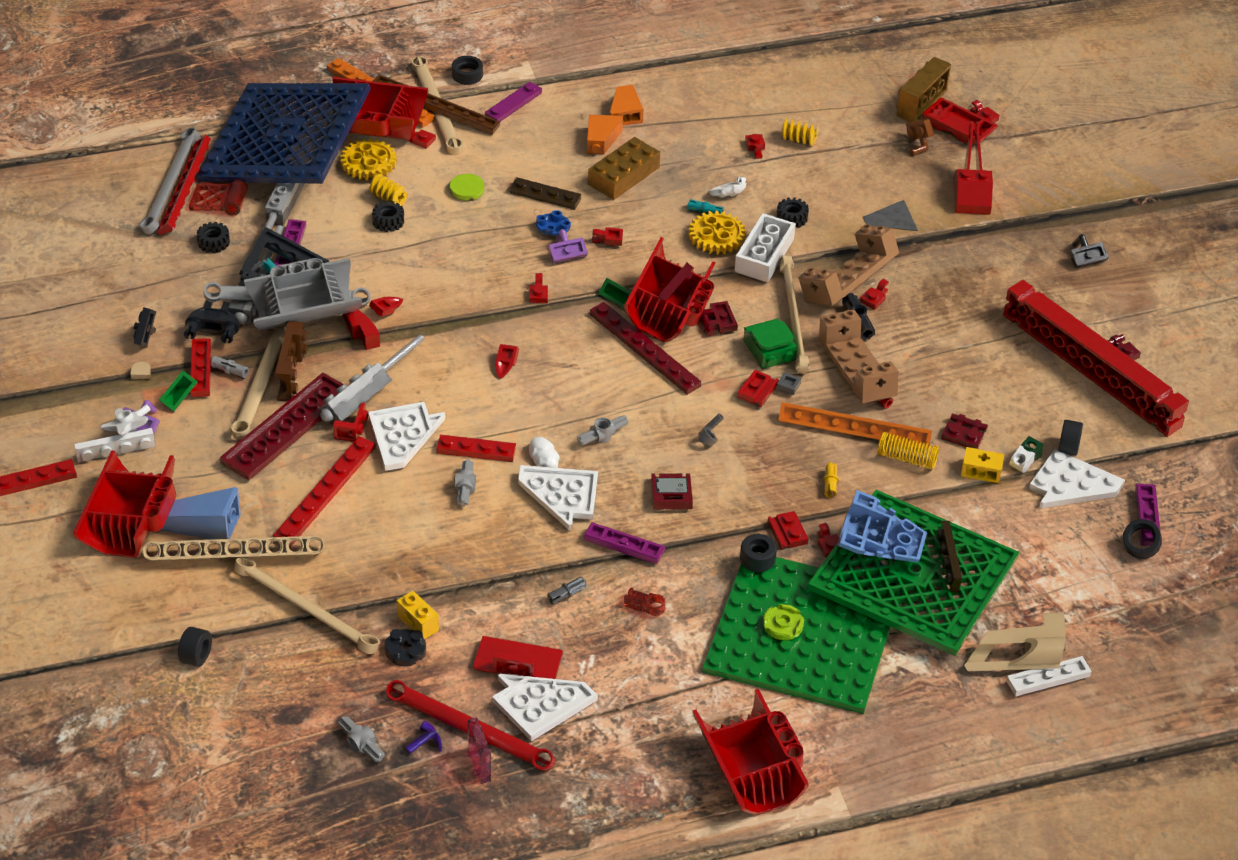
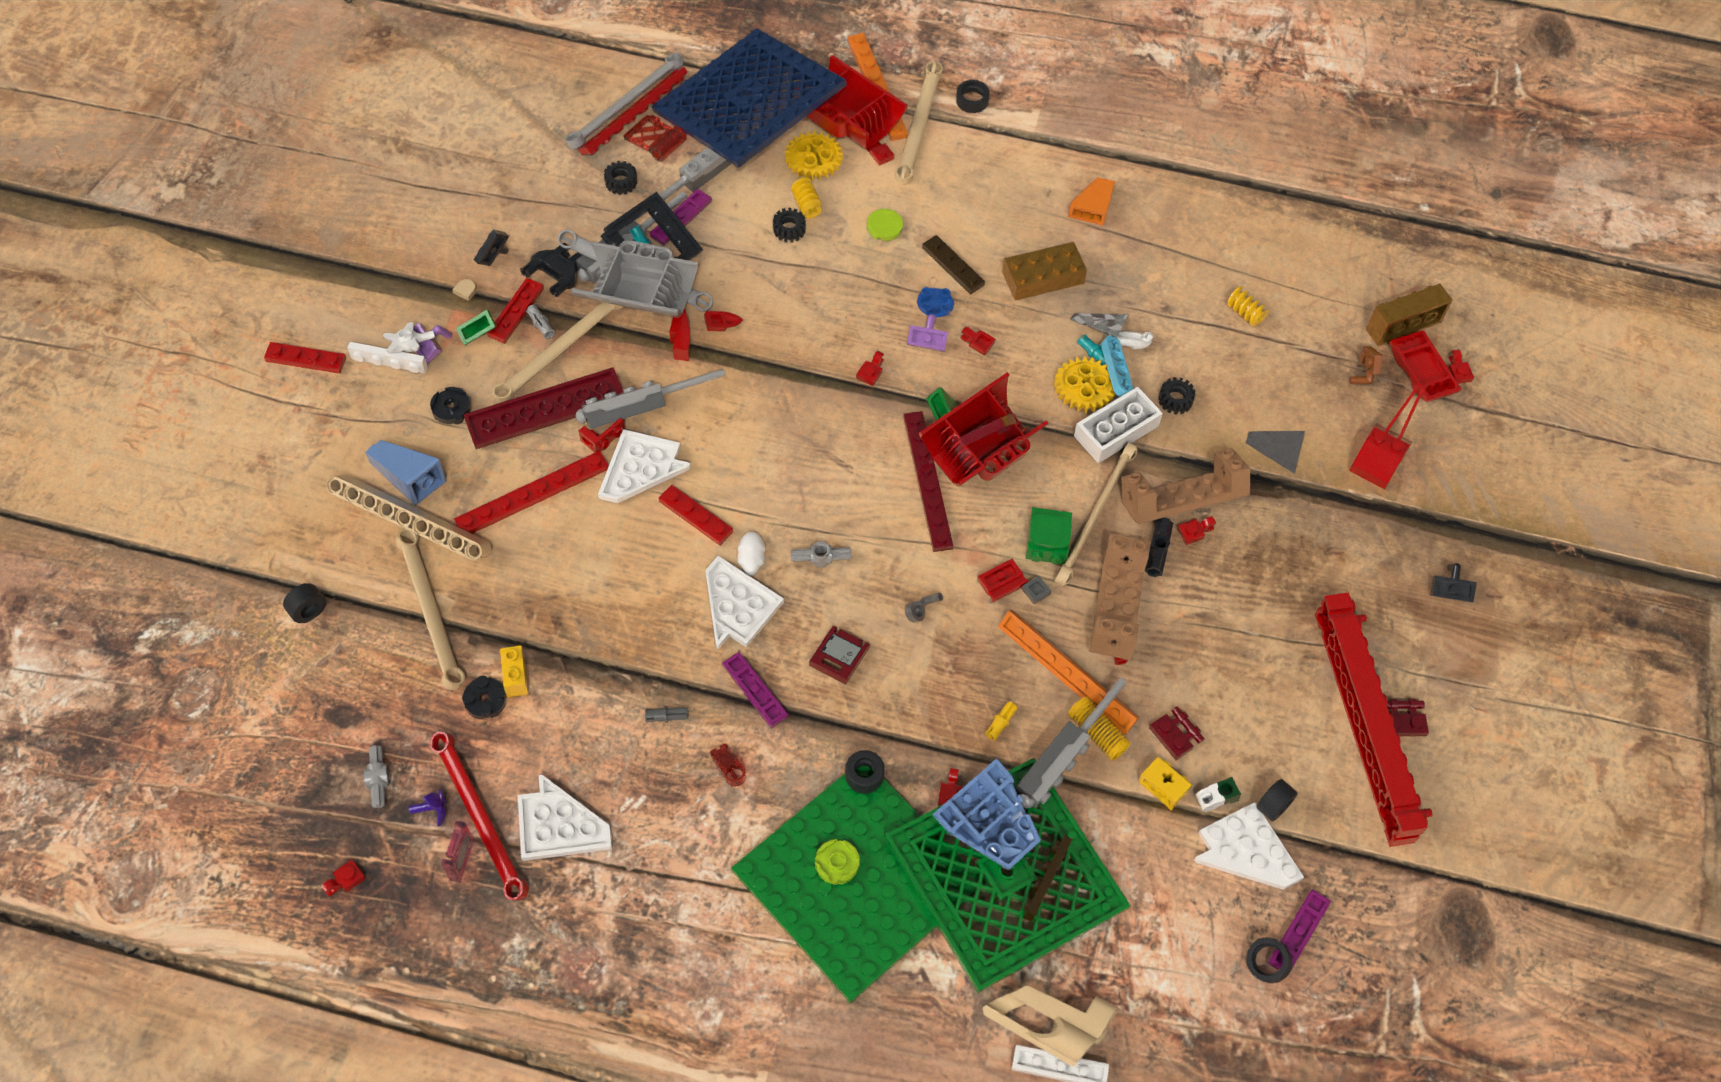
camera: 30 degrees right, 15 degrees up
red panel [73,450,177,558] -> none
reddish brown piece [275,321,308,401] -> none
reddish brown tile [373,74,500,135] -> none
light grey axle [455,459,476,507] -> none
red bracket [473,636,563,679] -> none
magenta plate [485,82,542,122] -> none
red plate [495,344,519,379] -> none
orange slope [587,114,623,154] -> none
red panel [692,689,809,815] -> none
dark red plate [699,301,738,336] -> none
red plate [745,134,765,159] -> none
red plate [767,511,809,550] -> none
none -> red plate [321,860,365,897]
none -> black plate [430,387,471,425]
none -> piece [1016,678,1127,808]
none -> sticker [1070,313,1129,337]
none -> medium azure beam [1101,335,1133,397]

